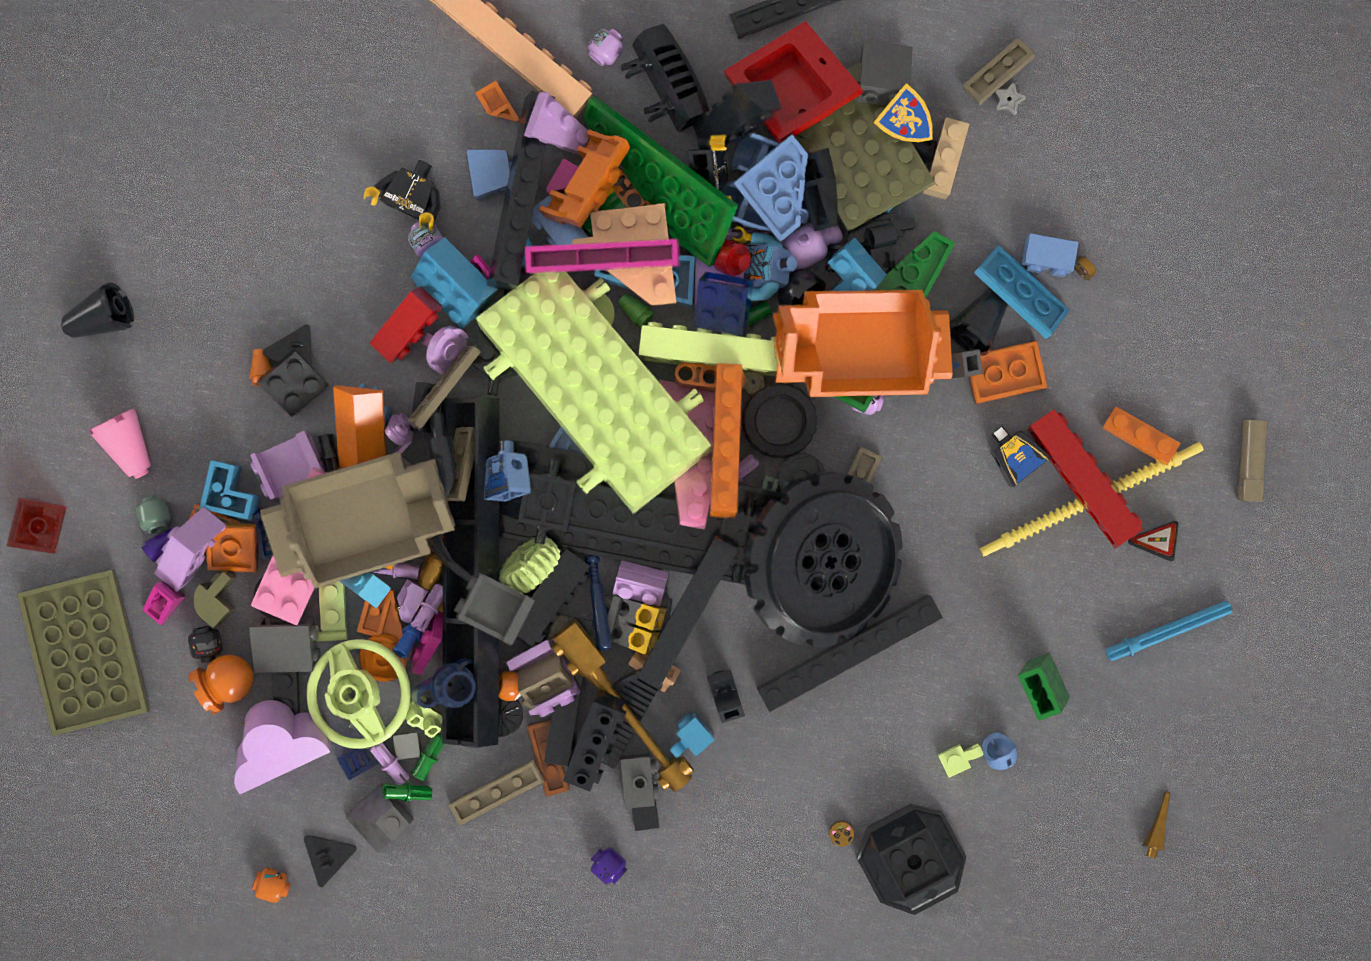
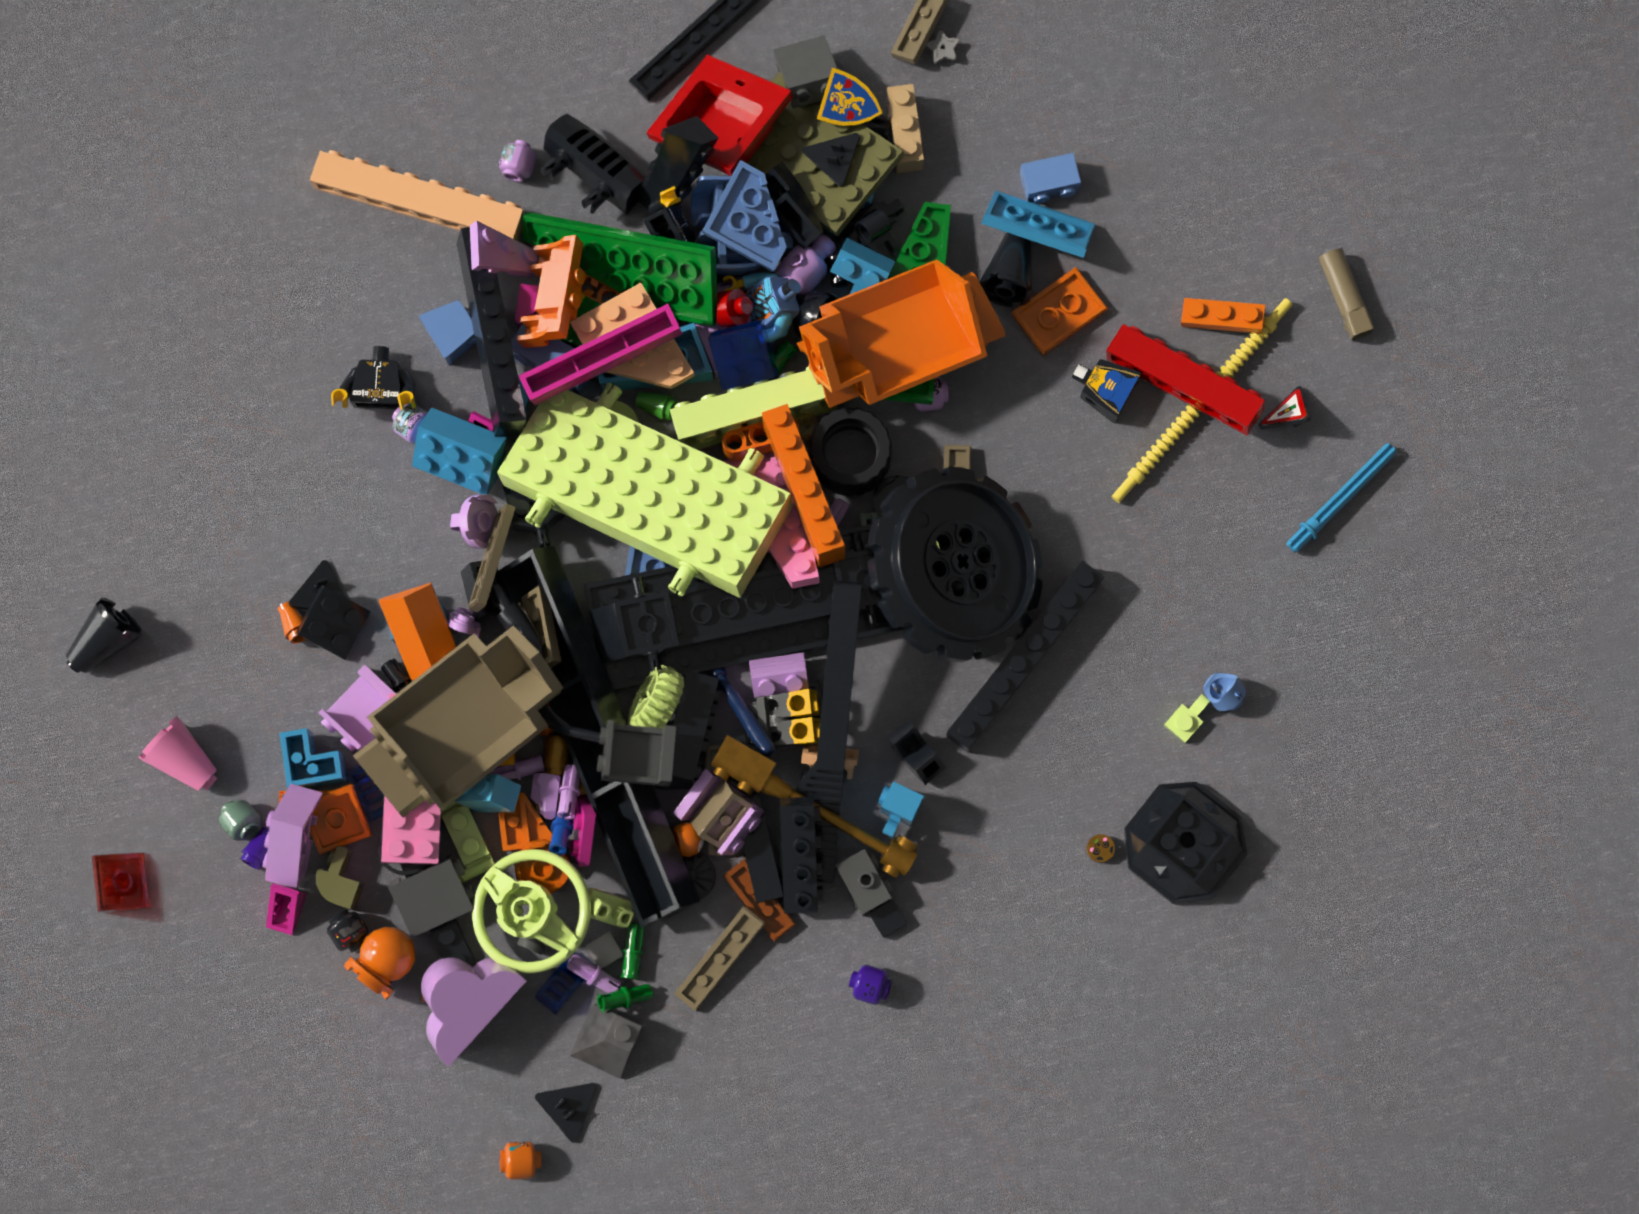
camera: 20 degrees left, 10 degrees down
olive plate [17,569,150,736] -> none
red brick [369,287,442,363] -> none
dark blue beam [411,658,476,709] -> none
orange slope [475,80,520,122] -> none
medium blue torso [484,441,531,502] -> none
dark grey brick [951,349,983,378] -> none
green brick [1018,653,1070,721] -> none
pearl gold tile [1074,256,1096,280] -> none
pearl gold piece [1143,792,1170,859] -> none
none -> black piece [802,133,860,187]

